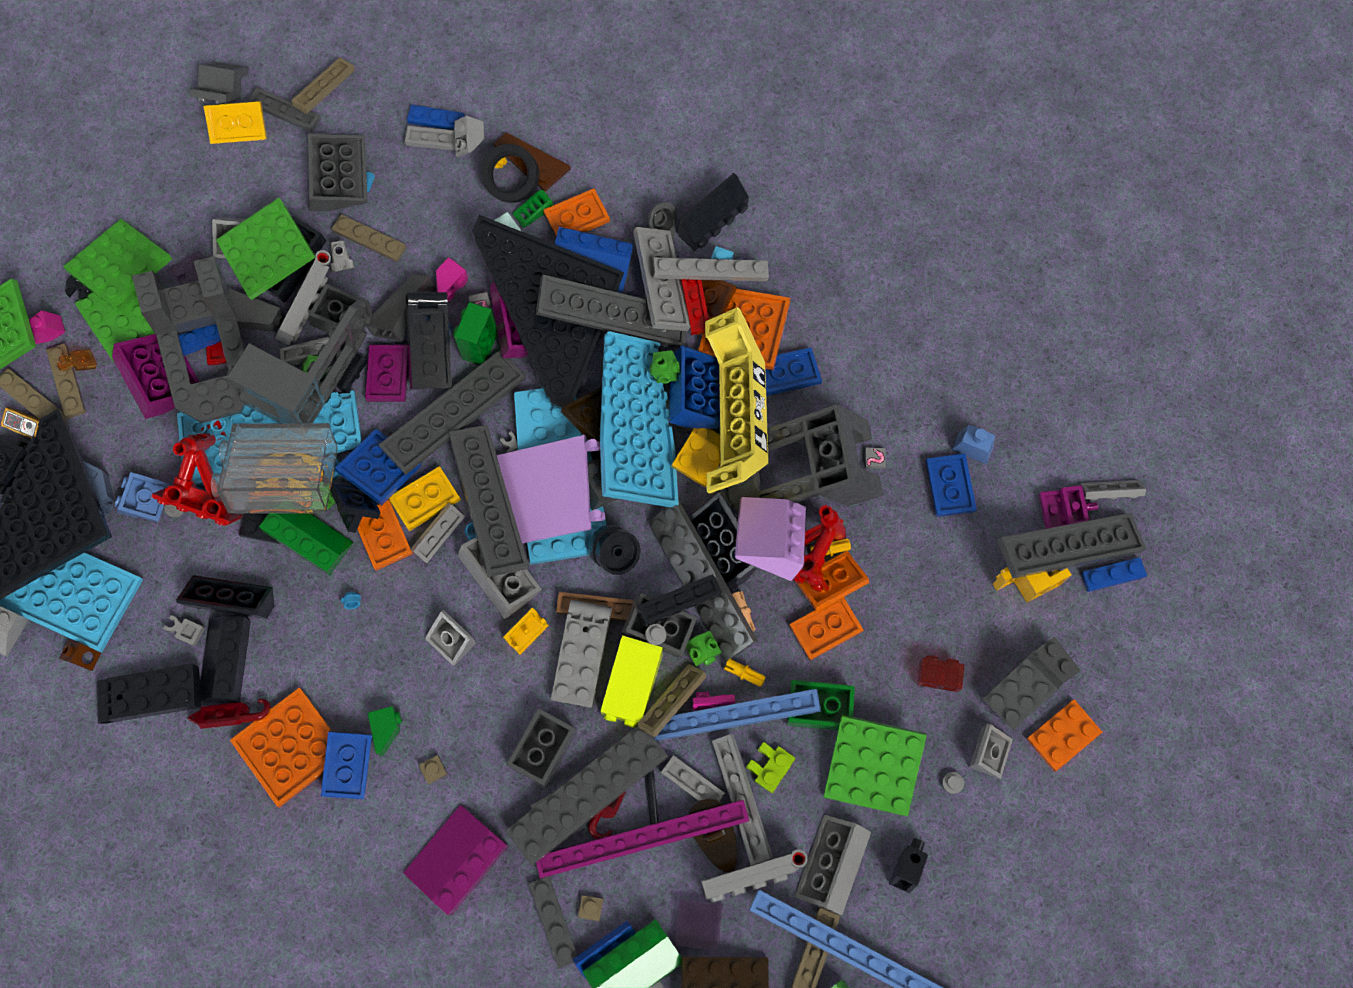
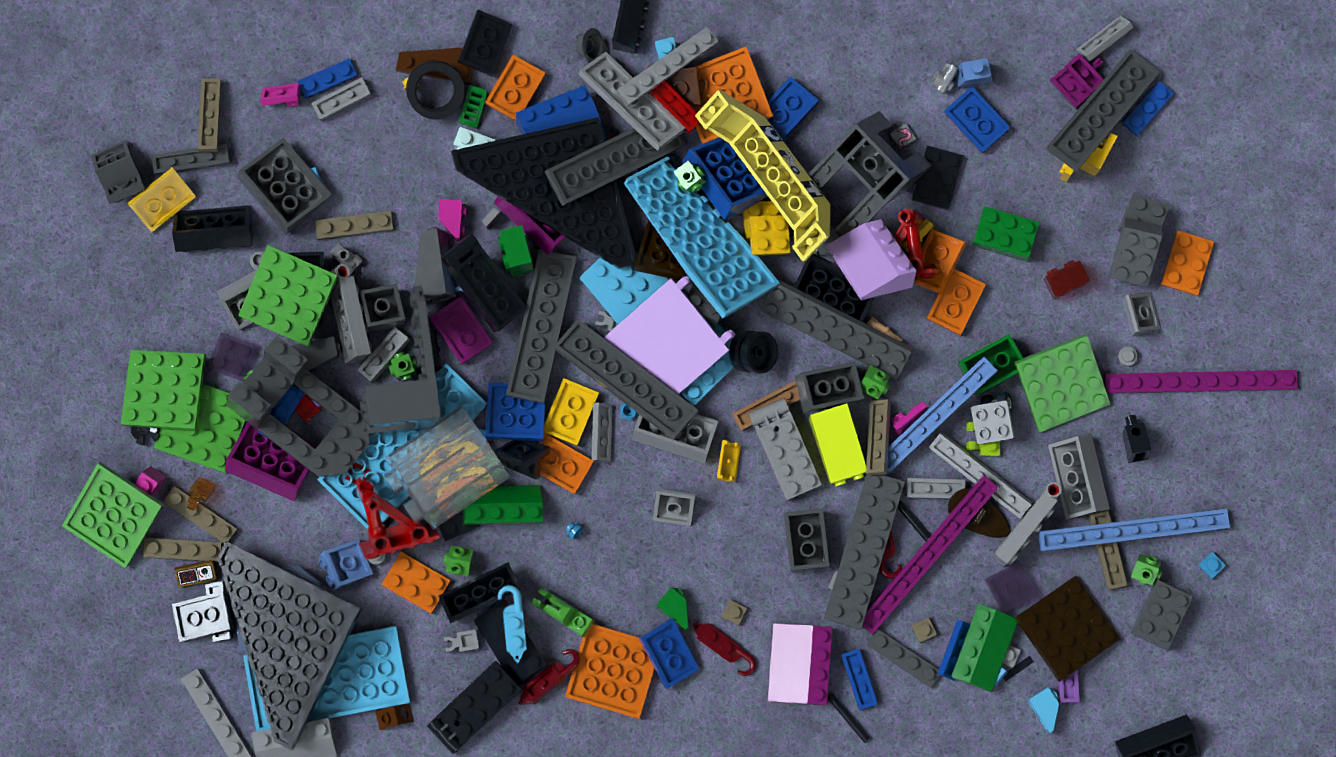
camera: 35 degrees left, 10 degrees up
light grey slope [454,116,484,157] -> none
black plate [637,574,722,627] -> none
light grey plate [645,624,666,645] -> none
yellow axle [724,658,766,687] -> none
none -> black slope [172,205,252,252]
none -> dark pink hinge [260,83,301,107]
none -> orange plate [381,552,451,614]
none -> bright green brick [443,546,473,576]
none -> black plate [457,9,512,77]
none -> medium azure plate [498,585,526,663]
none -> bright green plate [532,588,595,637]
none -> dark red plate [692,623,756,676]
none -> black bar [827,693,870,743]
none -> blue plate [841,649,878,710]
none -> black plate [912,145,964,210]
none -> light grey plate [931,63,959,94]
none -> light grey plate [971,392,1015,444]
none -> green brick [972,206,1039,262]
none -> magenta plate [1104,370,1297,394]

